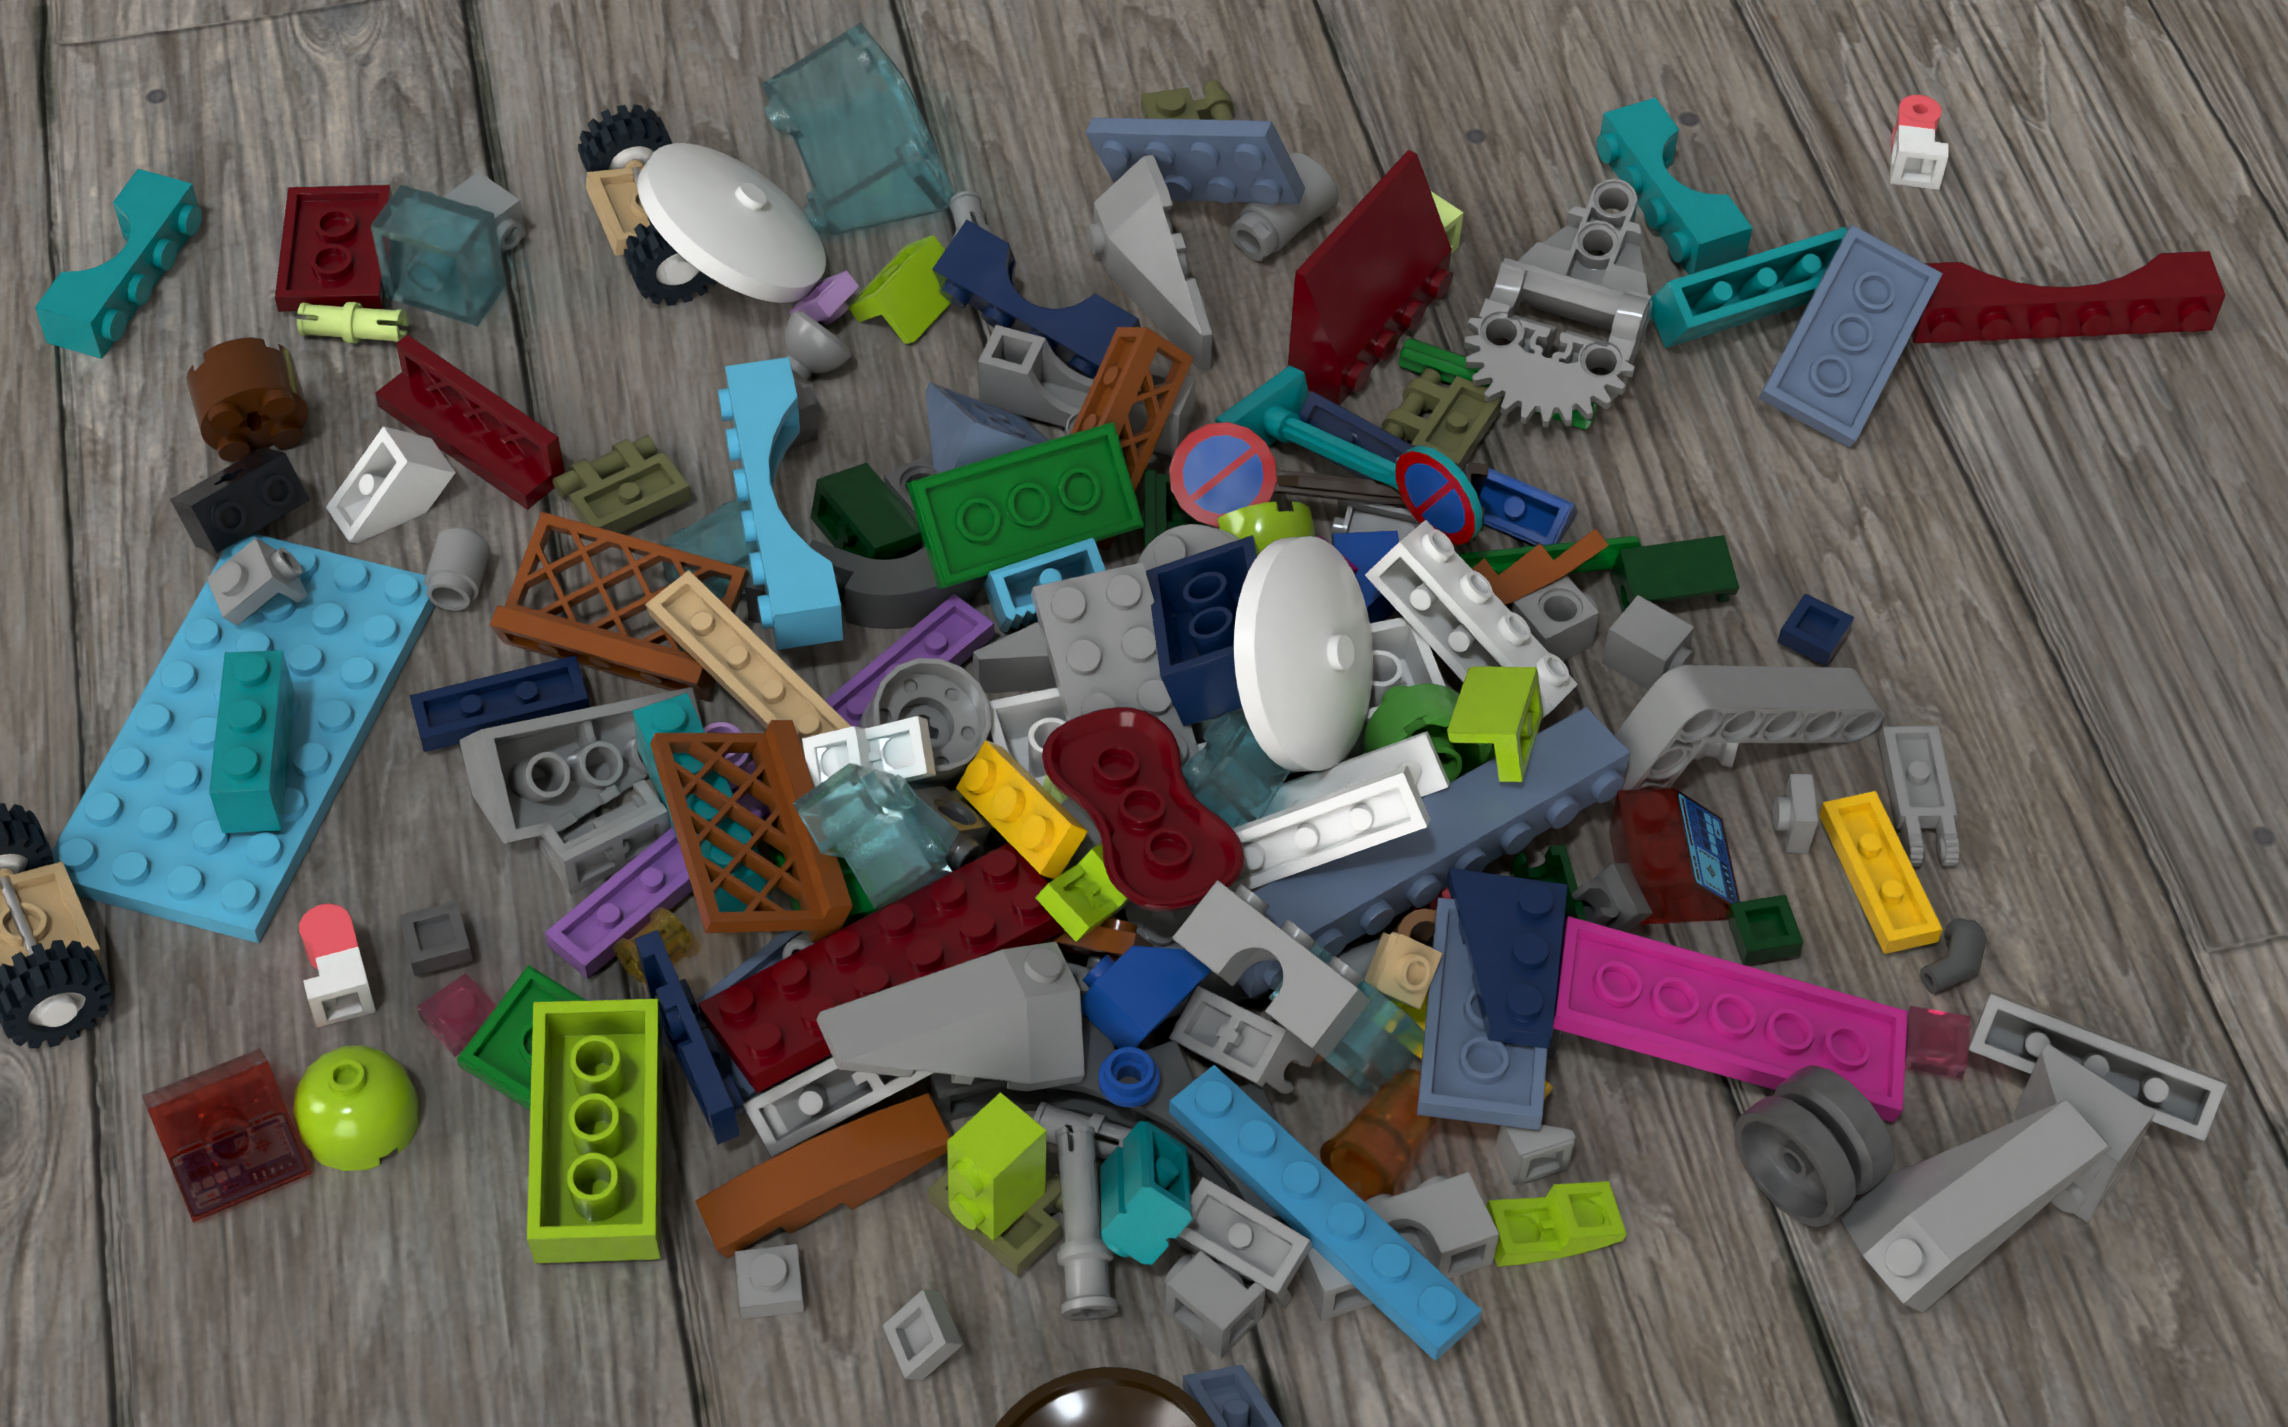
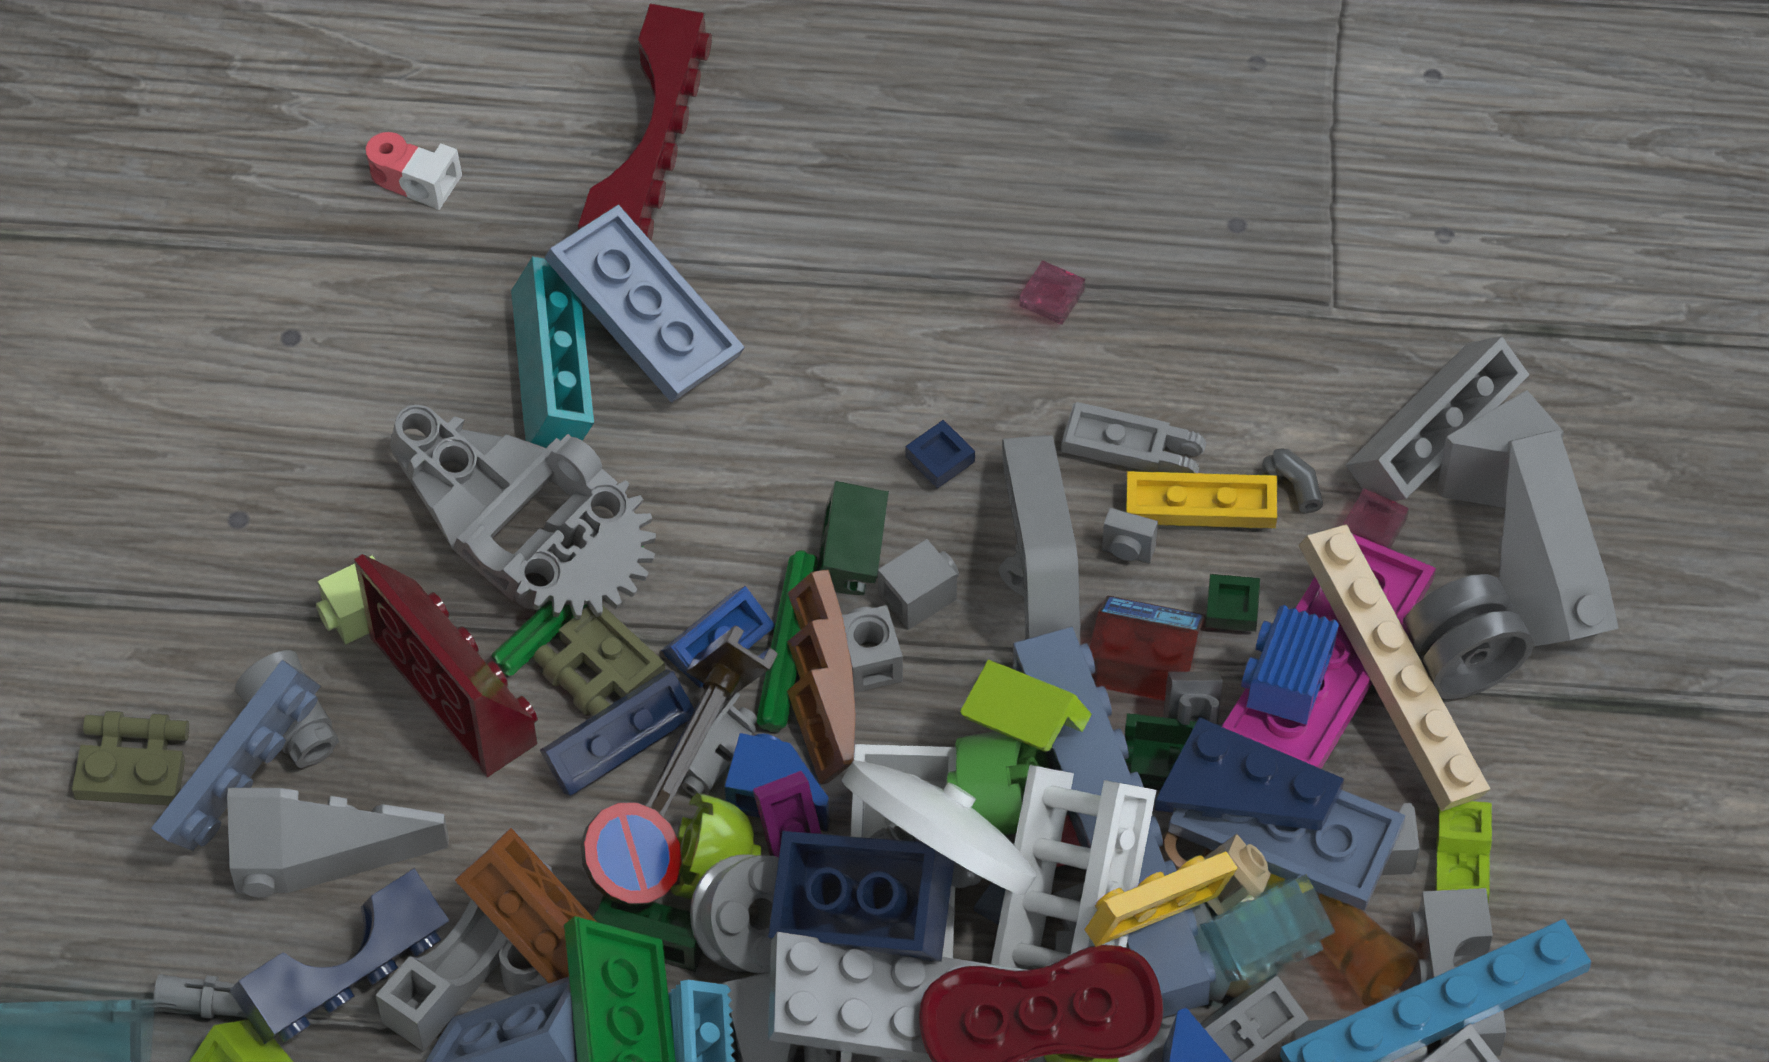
camera: 70 degrees left, 5 degrees up
light grey arch [1172,880,1371,1059] -> none
clear light blue brick [1182,712,1291,828] -> none
teal piece [1215,365,1482,545] -> none
white brick [1365,520,1578,719] -> none
teal arch [1596,97,1753,275] -> none
none -> clear pink plate [1019,260,1085,325]
none -> yellow plate [1084,851,1238,947]
none -> blue brick [1241,605,1339,725]
none -> tan plate [1298,524,1490,811]

